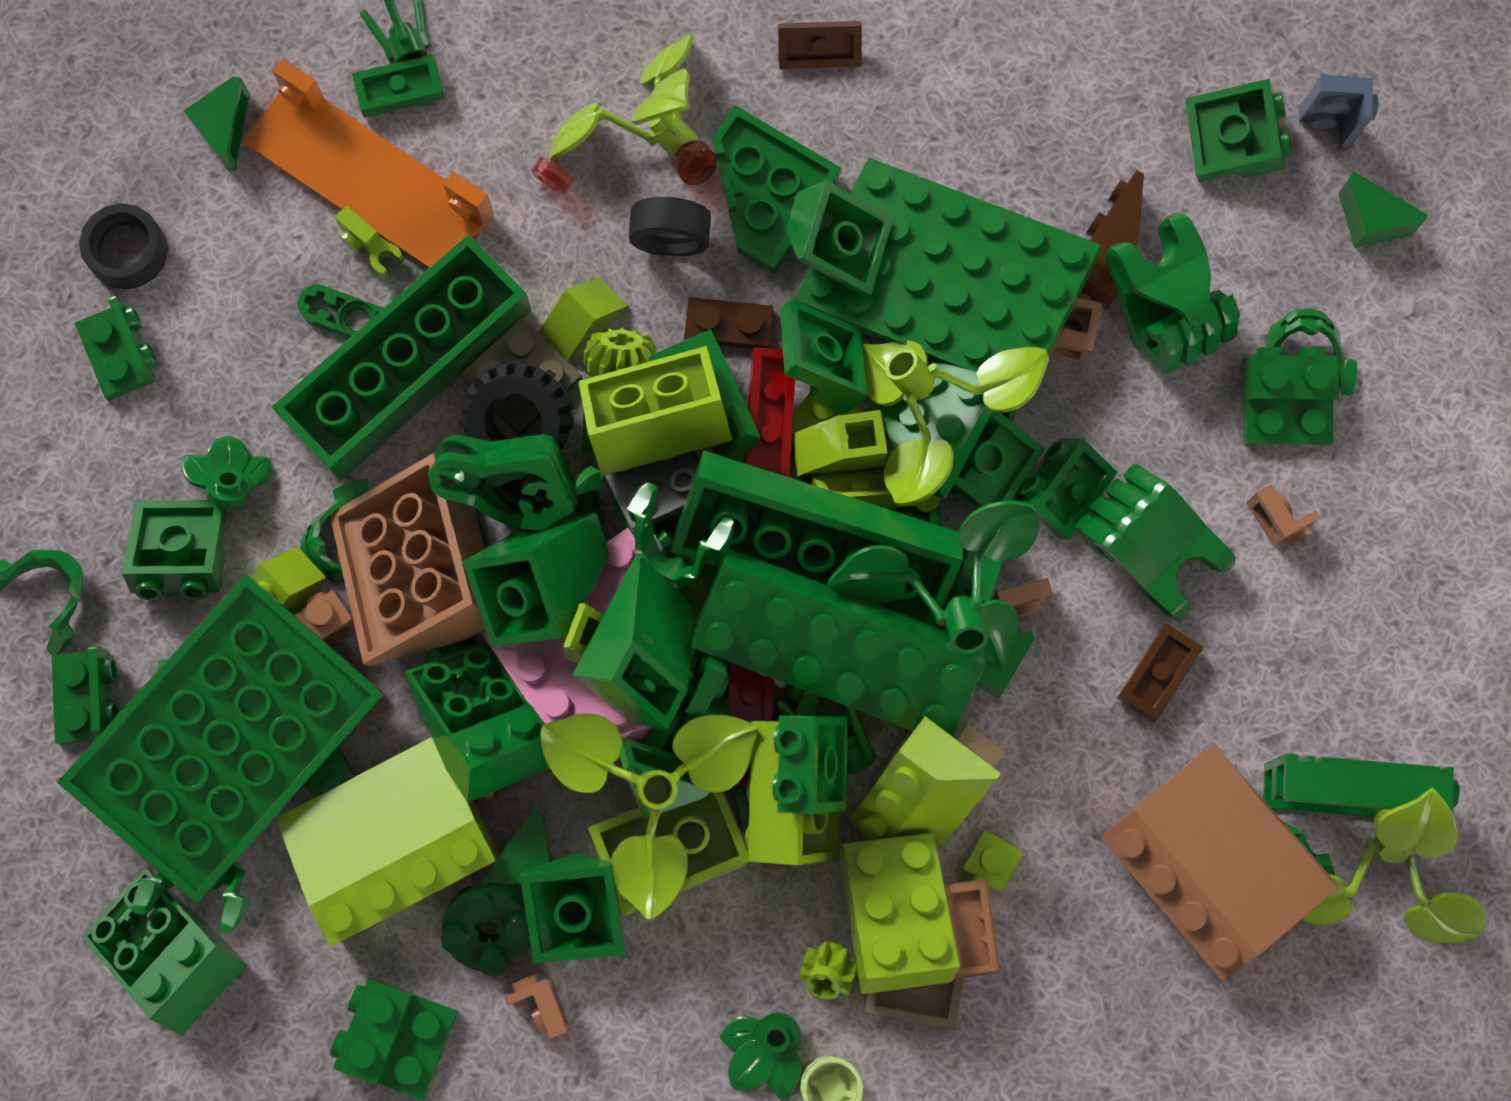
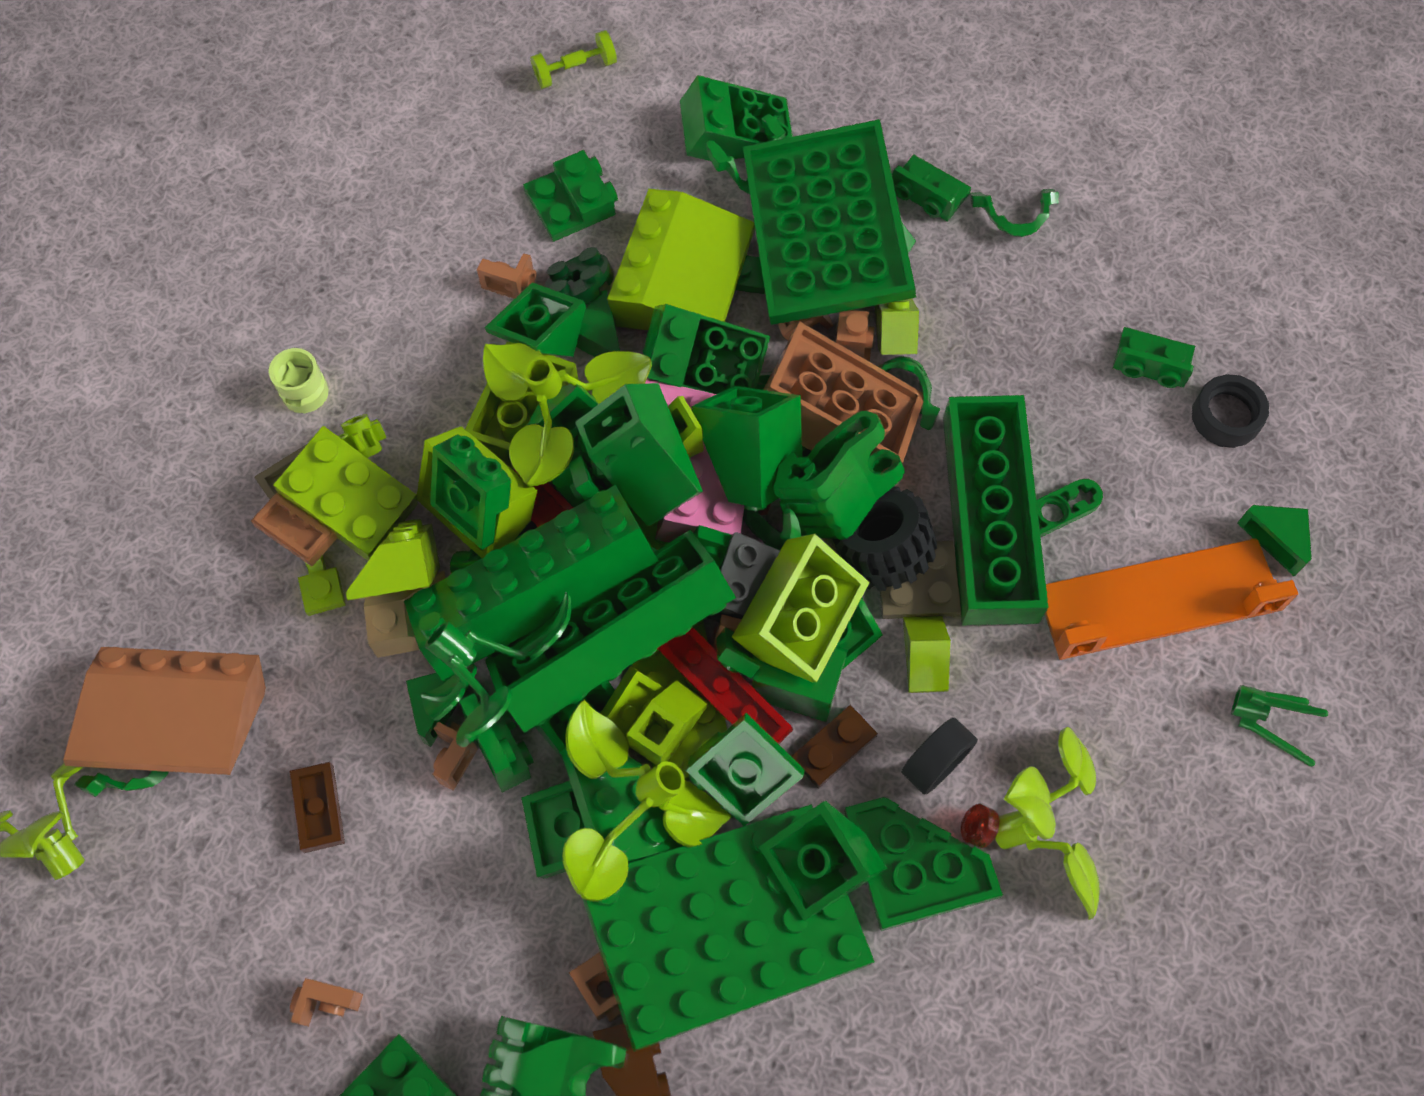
camera: 135 degrees right, 10 degrees down
green plate [122,500,228,601] -> none
green plate [181,436,272,510] -> none
lime plate [334,205,404,279] -> none
green plate [352,54,445,118] -> none
clear red tile [531,156,575,194] -> none
lime gear [583,327,656,378] -> none
green helmet [627,482,734,589] -> none
green plate [719,1012,803,1100] -> none
reddish brown plate [778,21,862,69] -> none
green bracket [1016,438,1118,540] -> none
green piece [1075,463,1236,621] -> none
green door [1263,753,1460,817] -> none

